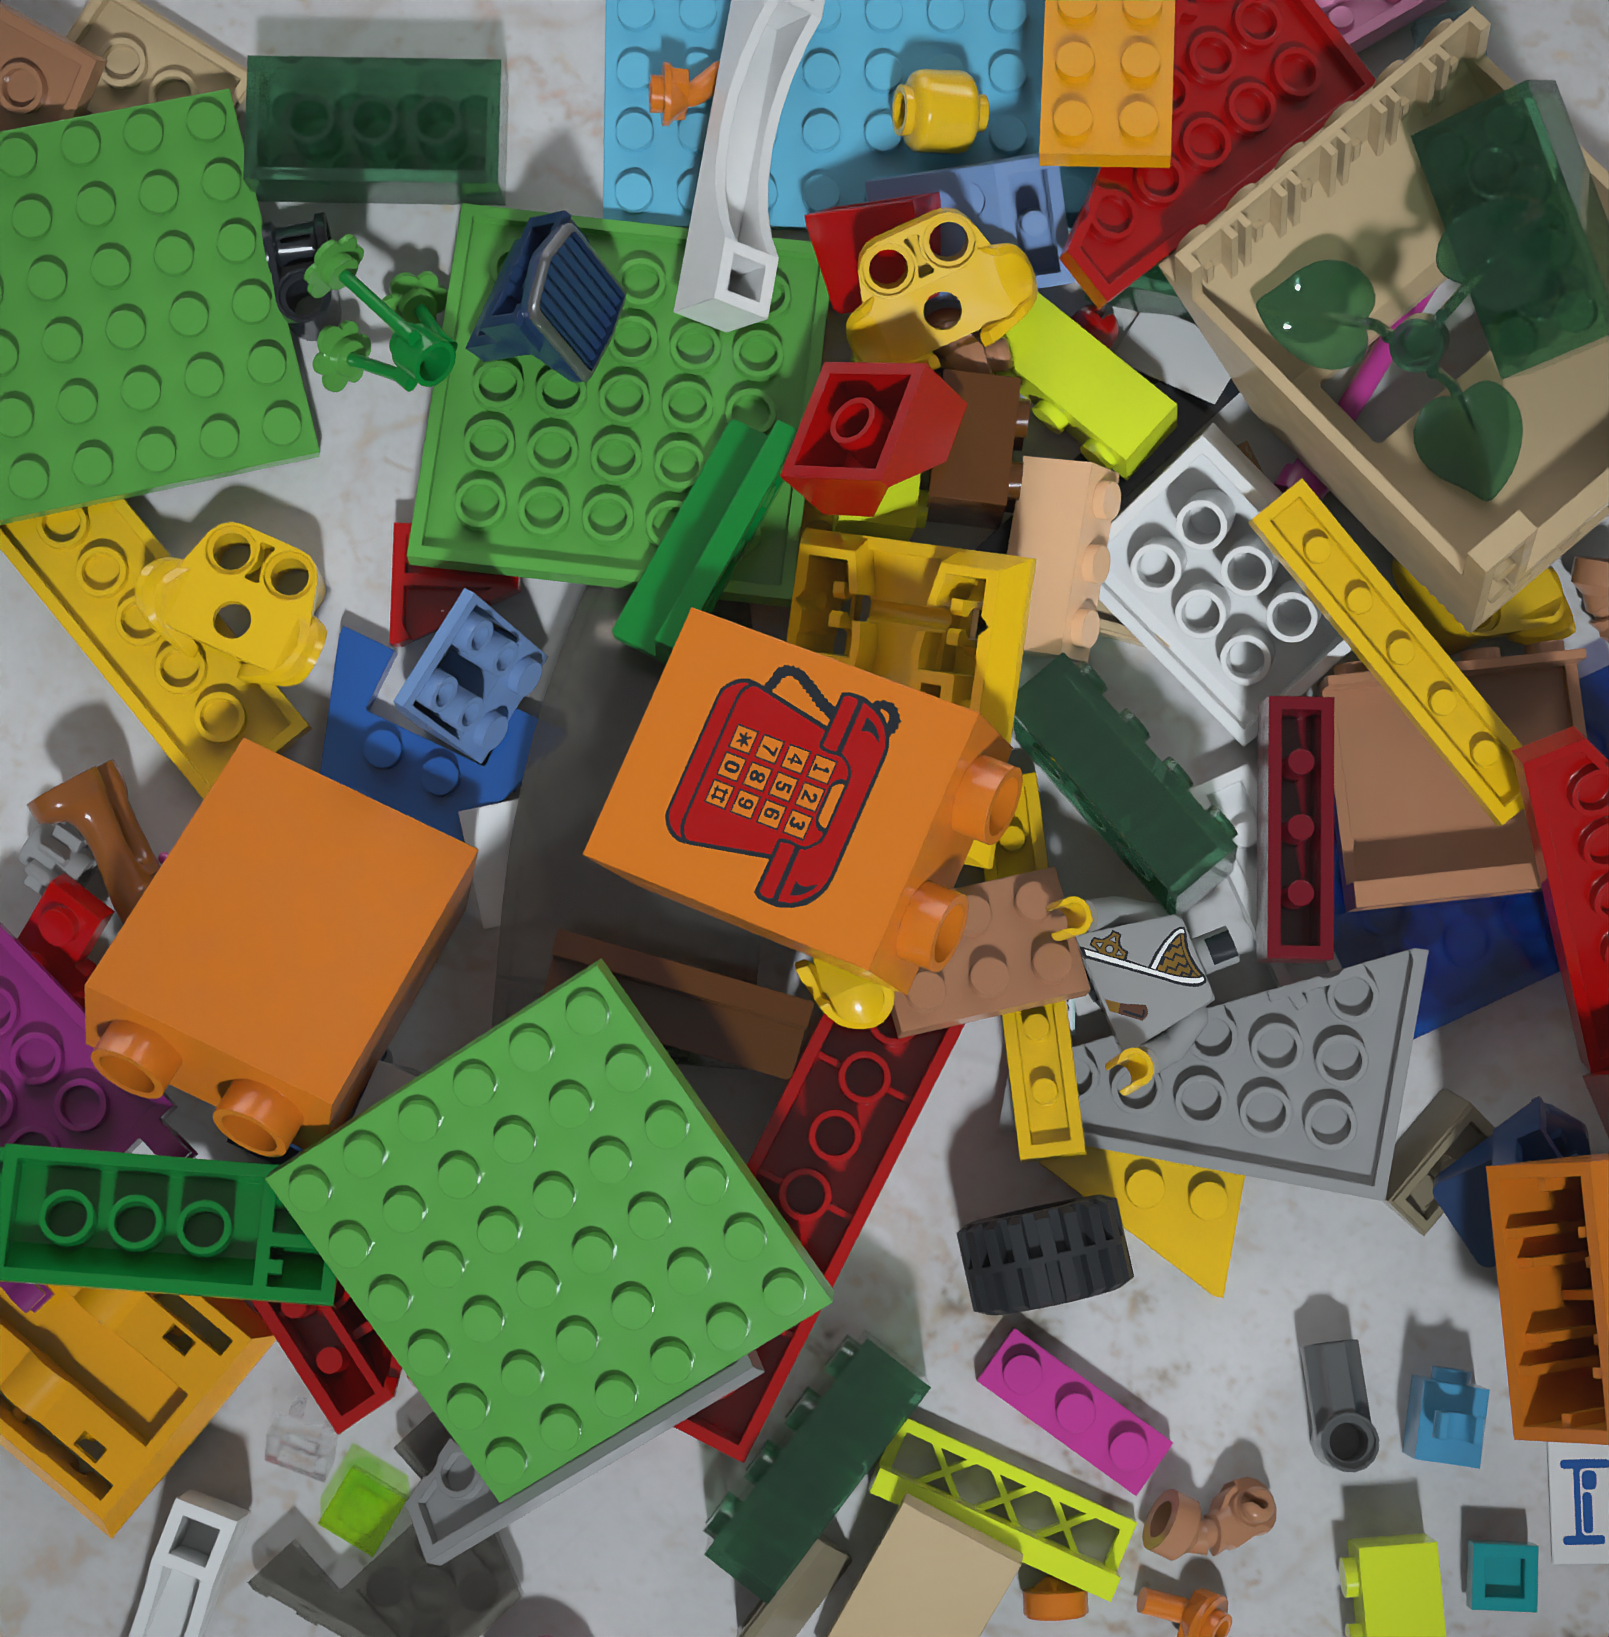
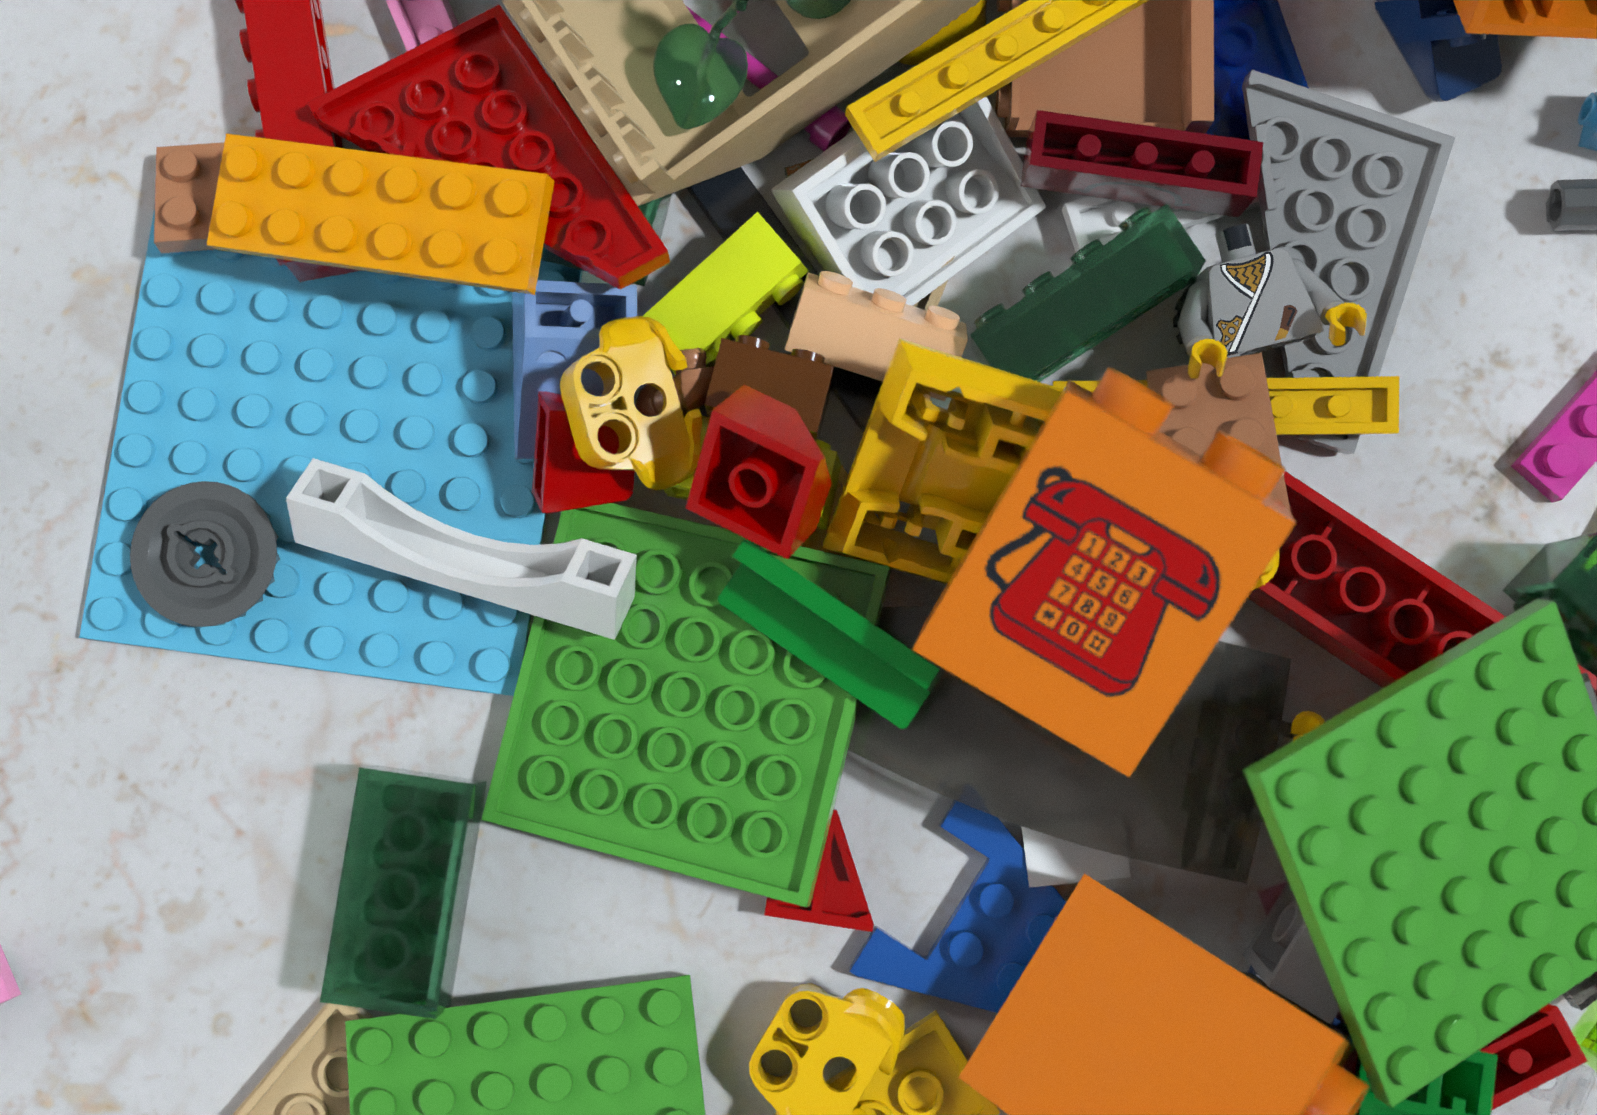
camera: 85 degrees left, 0 degrees up
black piece [261,212,342,341] -> none
plant [304,234,458,392] -> none
medium blue slope [393,588,548,764] -> none
dark blue piece [465,210,626,383] -> none
reddish brown panel [541,928,815,1079] -> none
orange plate [649,61,720,126] -> none
yellow head [892,69,989,154] -> none
black tyre [956,1195,1134,1315] -> none
yellow wing [1037,1146,1245,1298] -> none
red hinge [1070,304,1119,349] -> none
white sticker [1115,303,1231,404] -> none
dark tan slope [1382,1089,1495,1236] -> none

